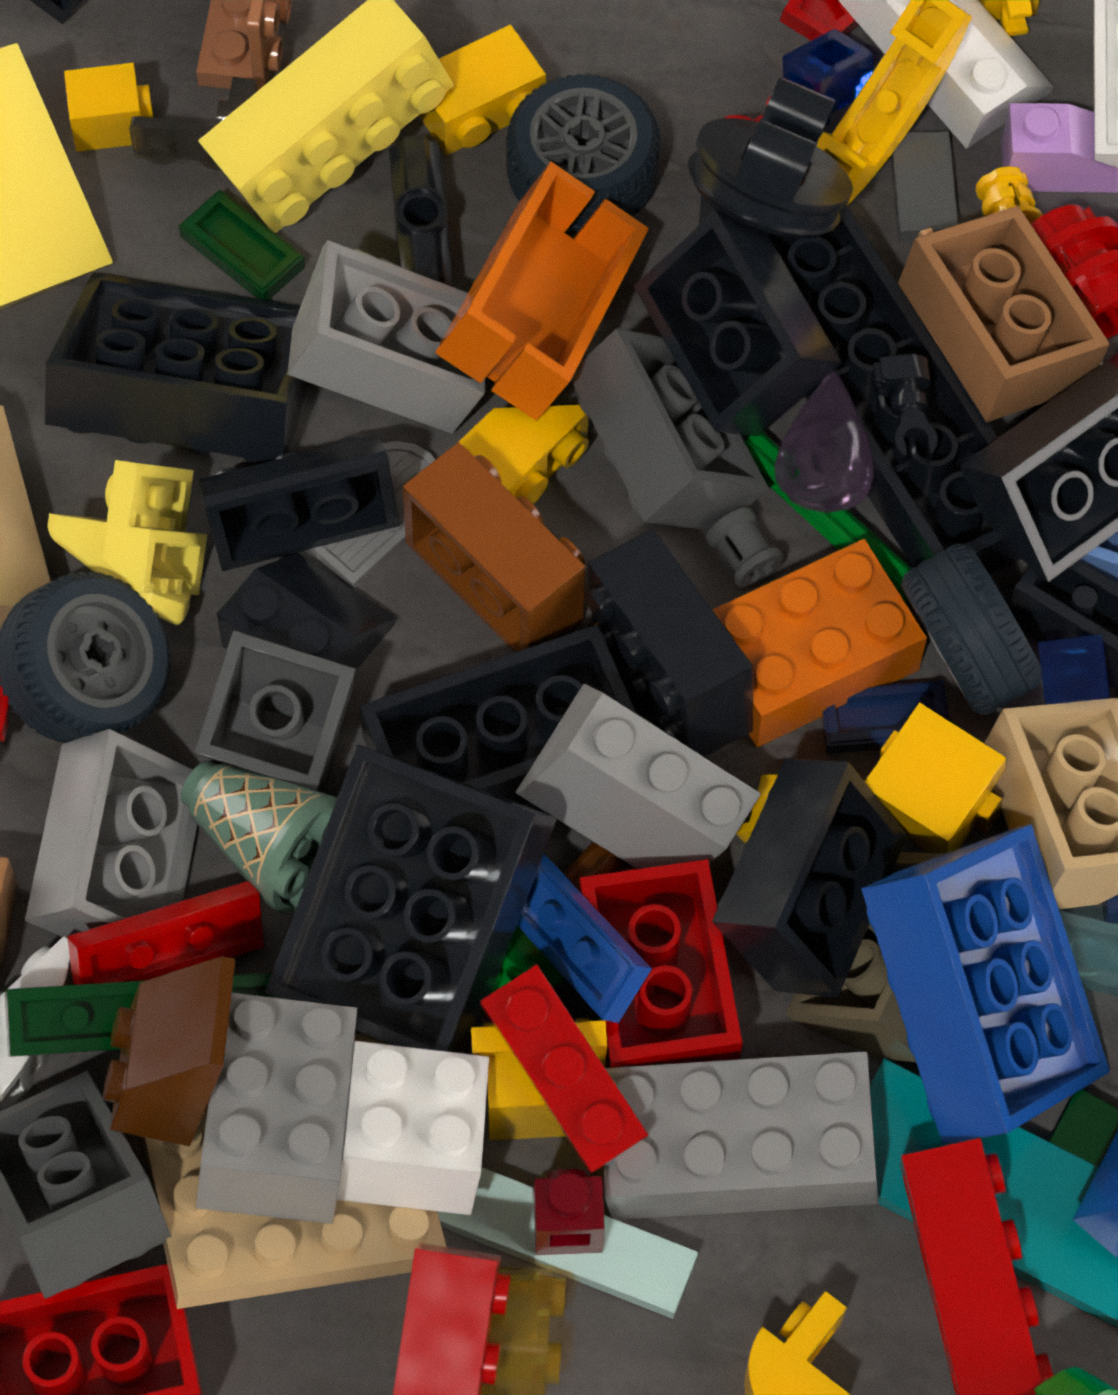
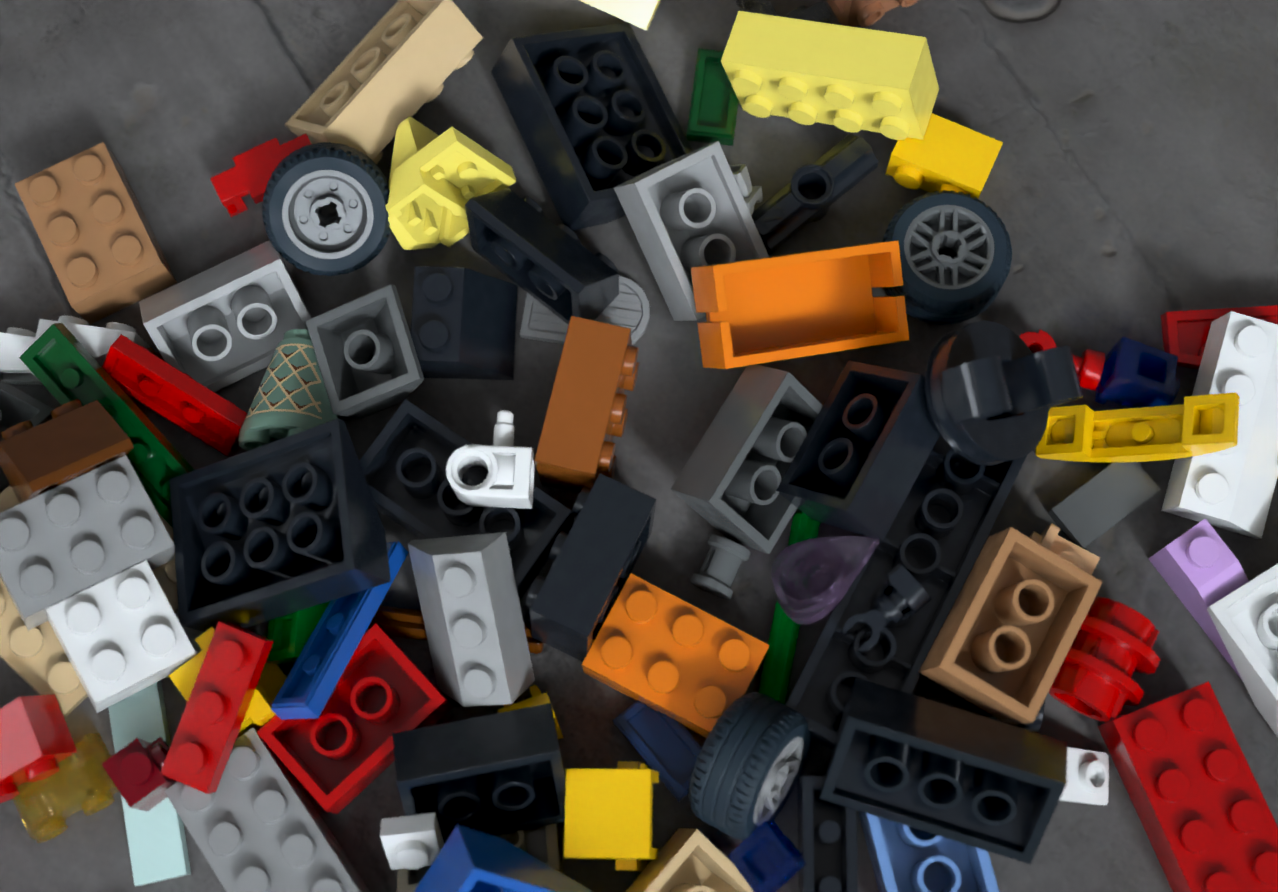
camera: 60 degrees right, 10 degrees up
yellow slope [457,405,589,504] -> none
yellow bush [975,166,1042,224] -> none
none -> white plate [380,813,444,870]
none -> white piece [446,410,535,509]

